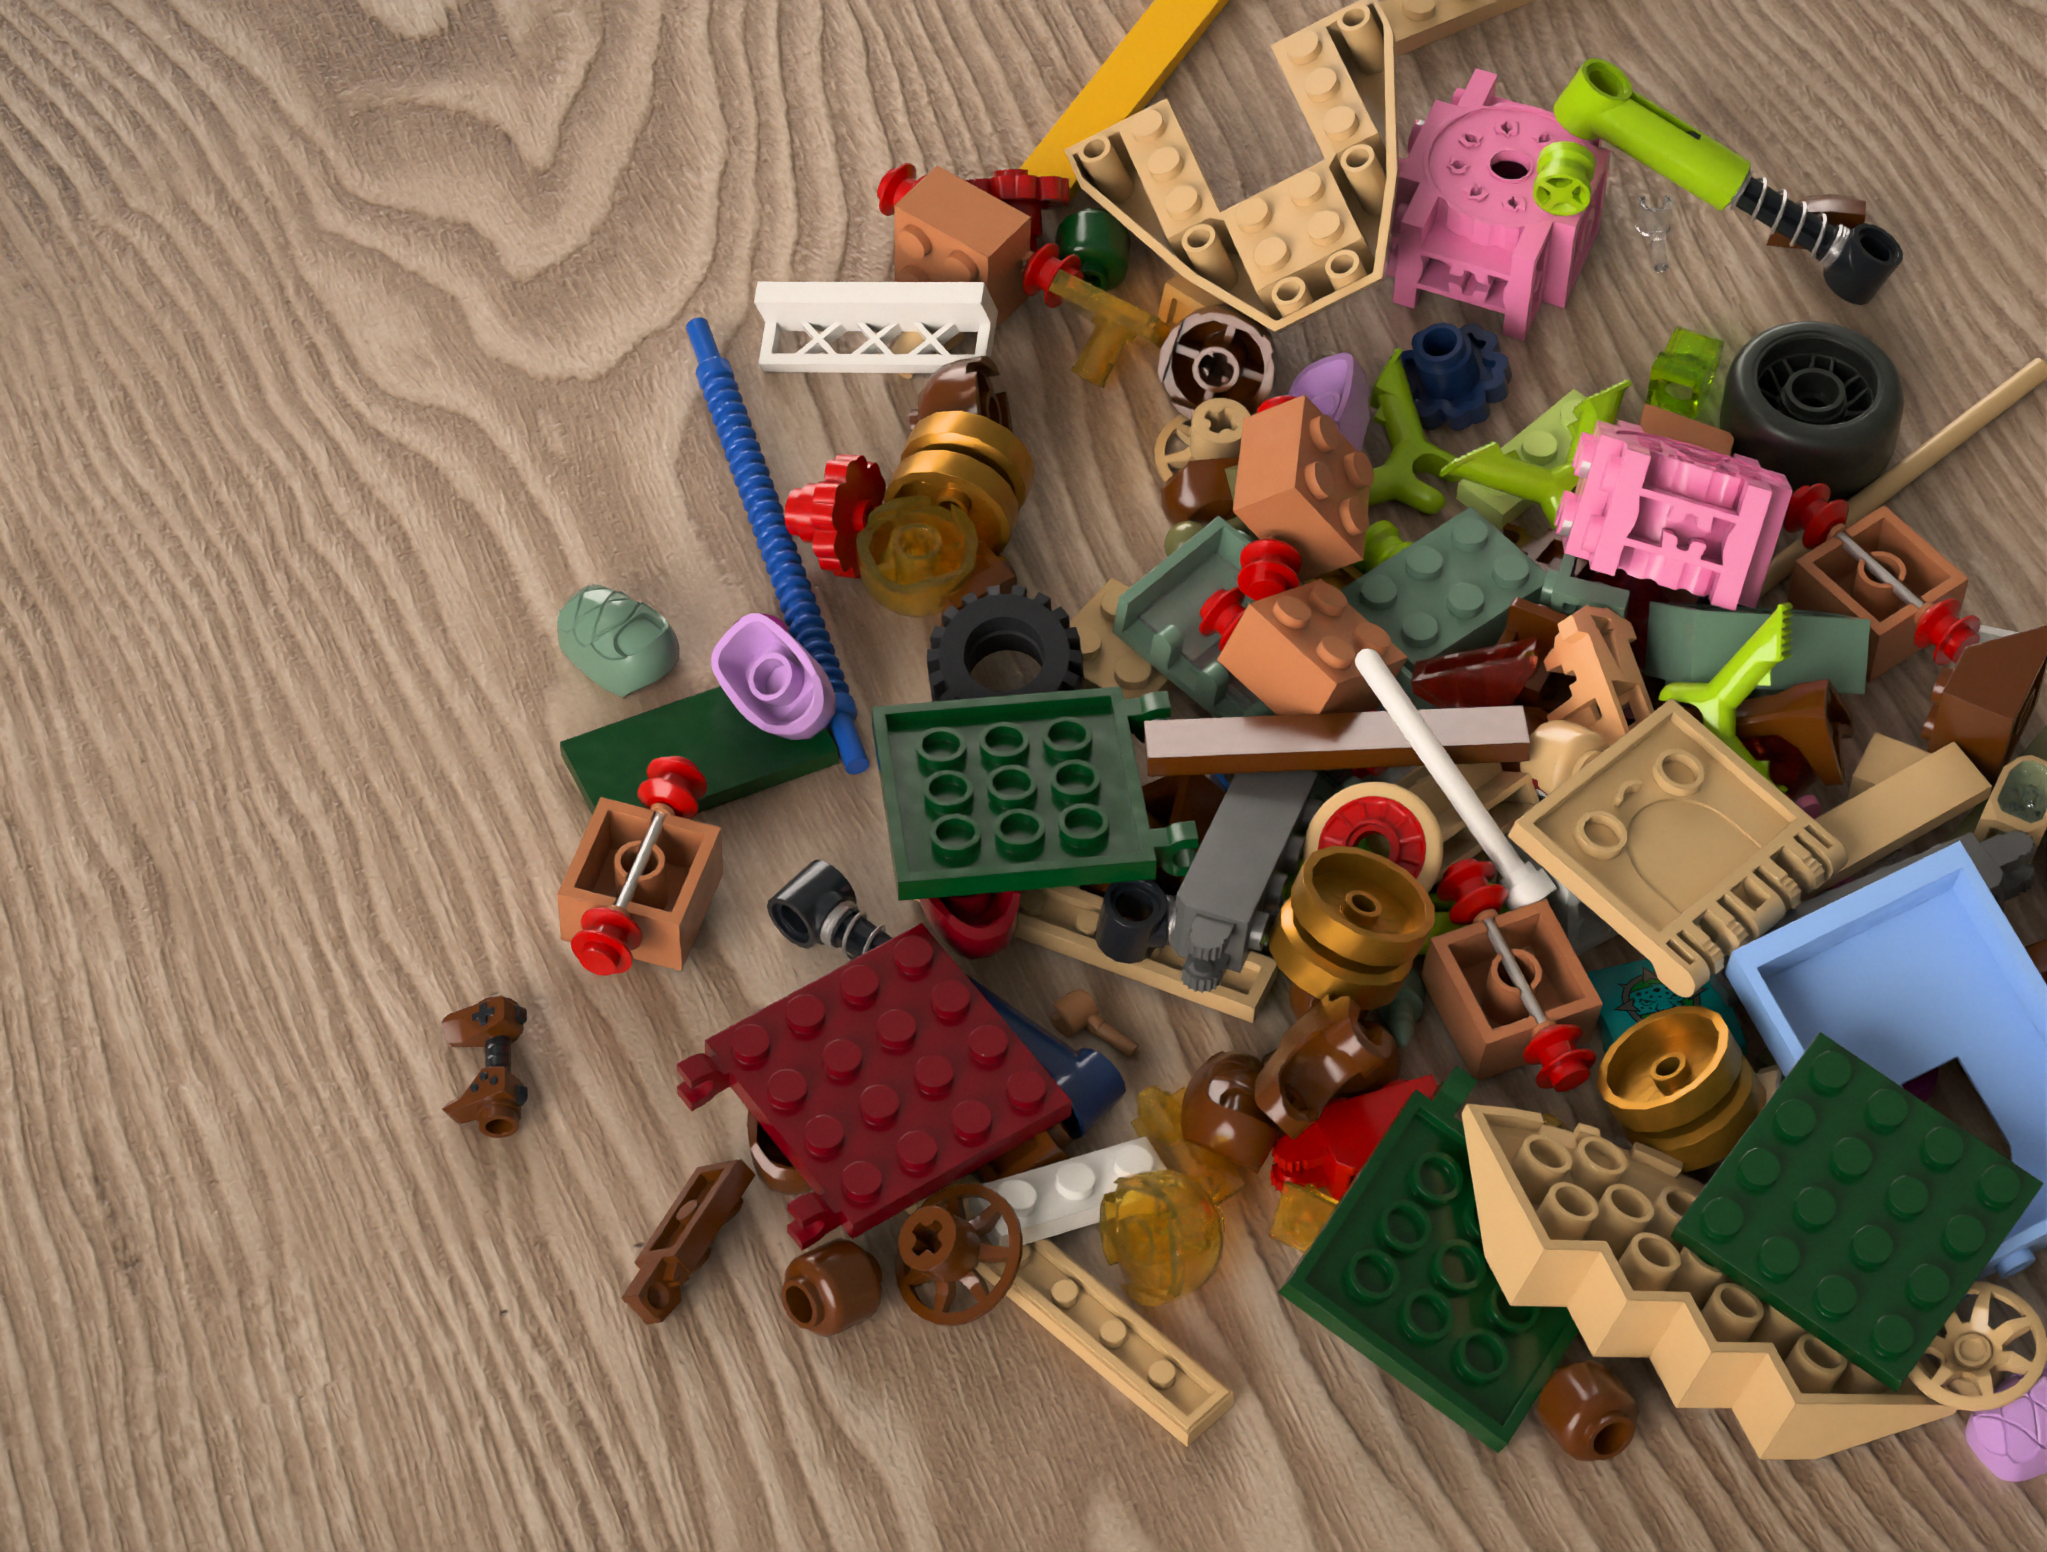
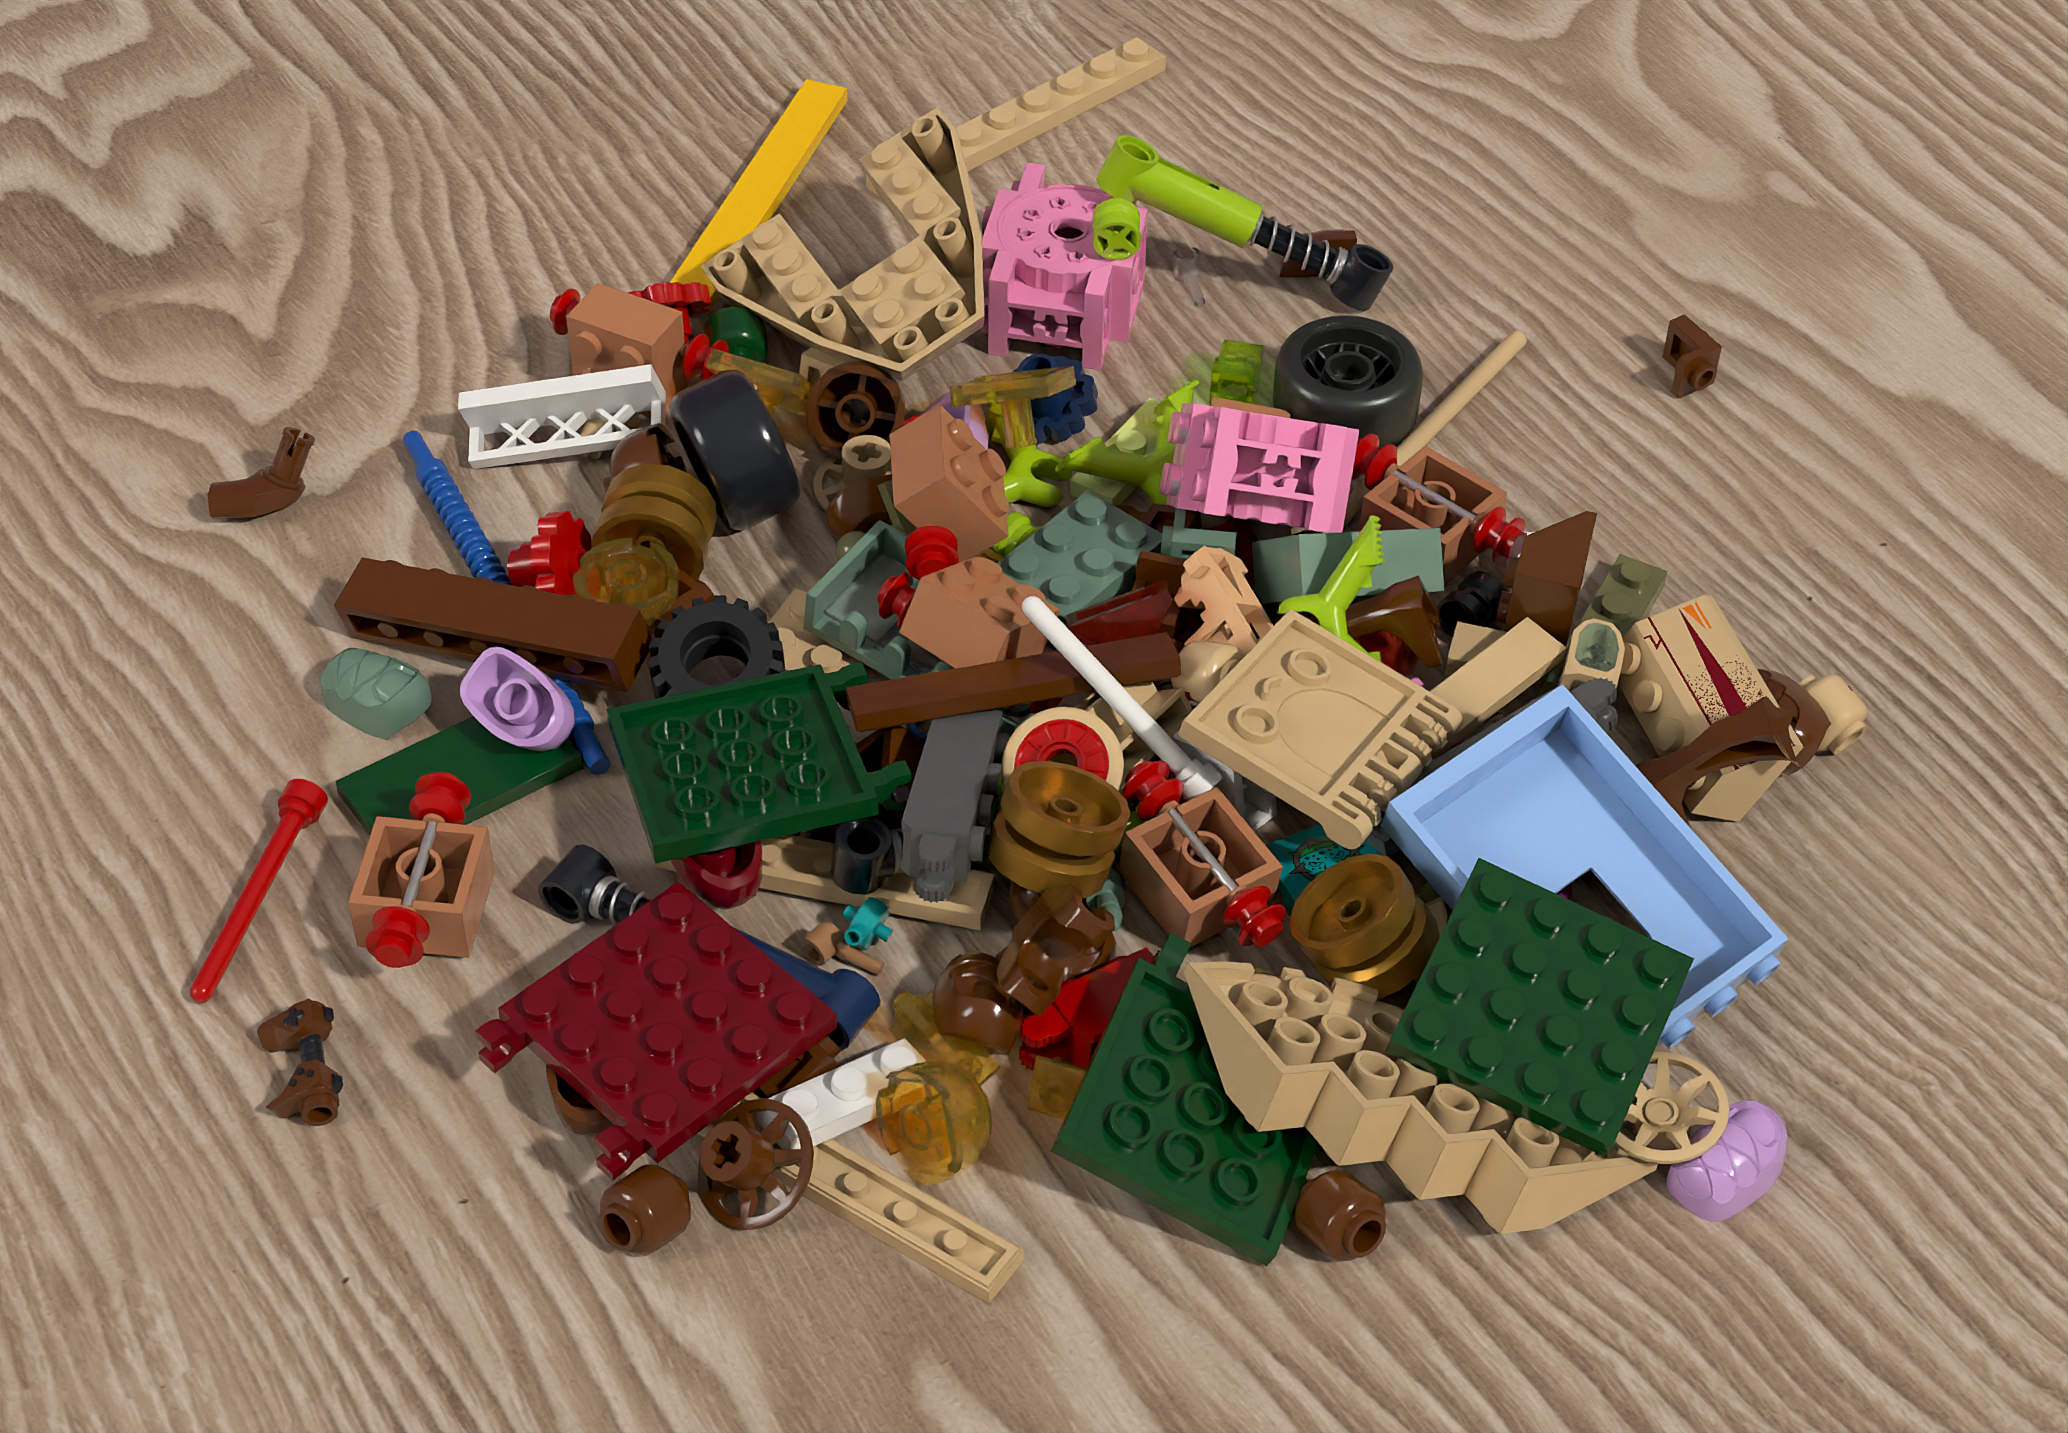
camera: 10 degrees left, 5 degrees down
reddish brown hinge [621,1159,756,1324] -> none
none -> red piece [190,778,328,1003]
none -> reddish brown arm [208,427,315,519]
none -> reddish brown brick [334,557,651,692]
none -> black wheel [669,370,801,531]
none -> teal piece [842,897,893,950]
none -> clear yellow tile [949,365,1076,448]
none -> black wheel [1437,571,1507,637]

